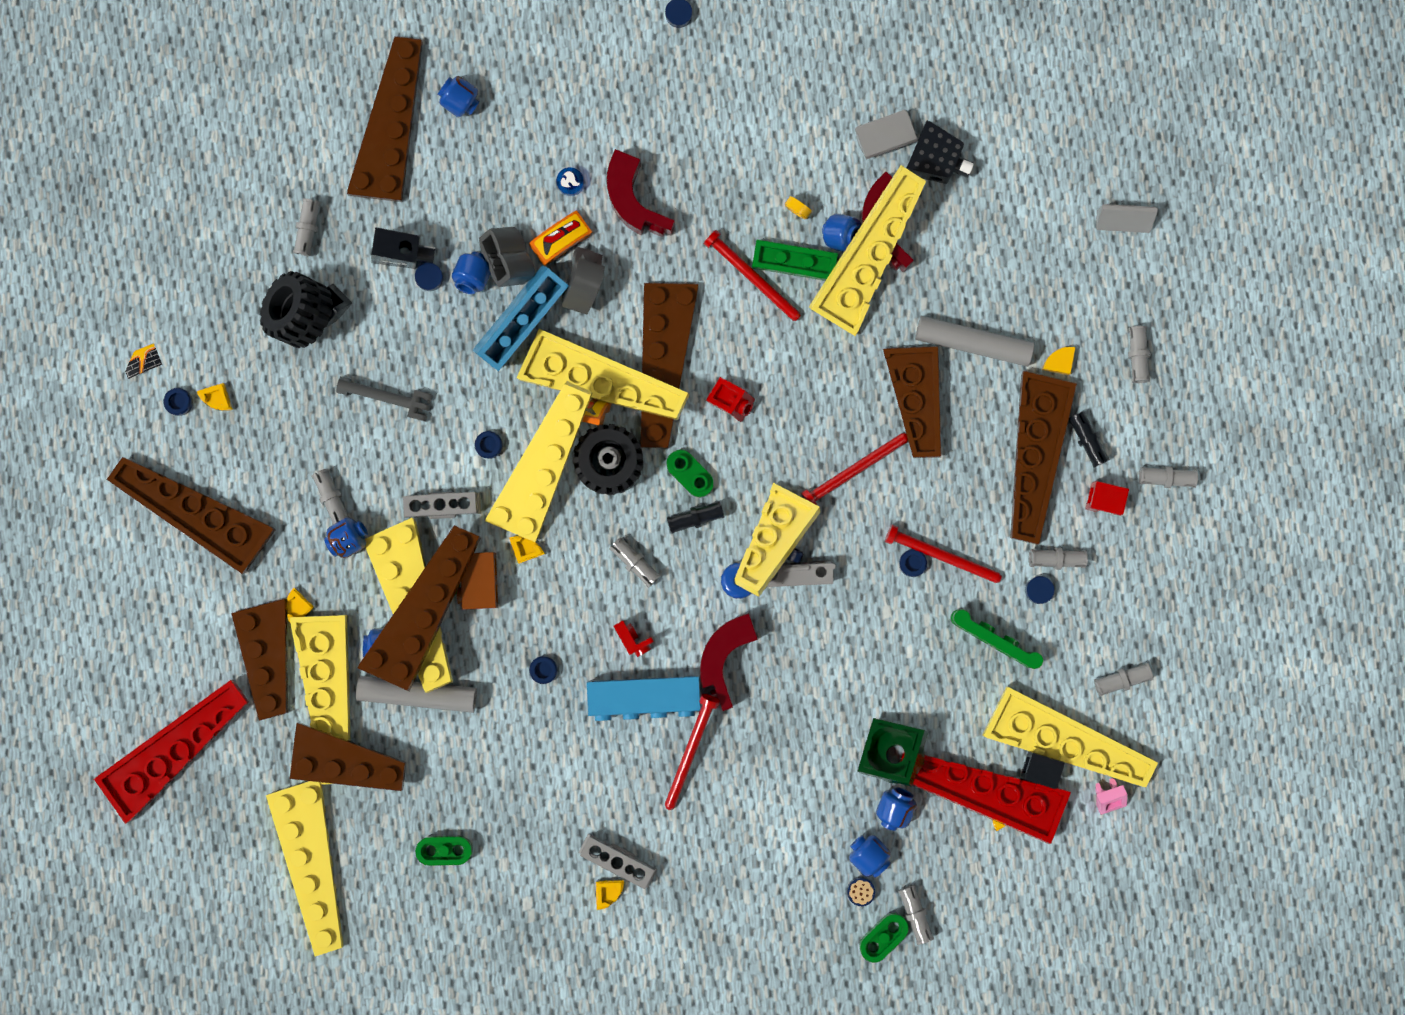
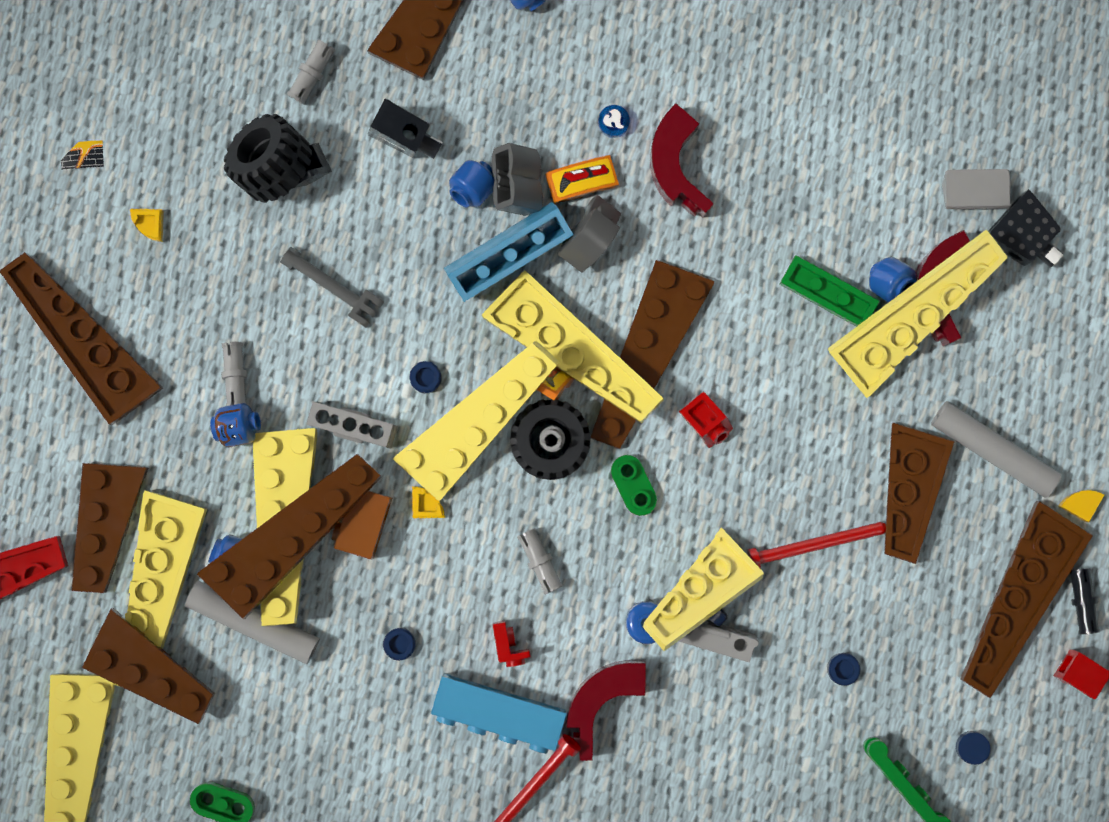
camera: 20 degrees right, 0 degrees up
dark blue tile [163,388,193,416] -> none
yellow tile [286,588,314,622] -> none
dark blue tile [415,263,443,291] -> none
black pin [667,501,725,534] -> none
red bar [703,230,801,321] -> none
yellow tile [785,196,812,220] -> none
red bar [885,524,1002,583] -> none
light grey pin [1029,548,1088,570] -> none

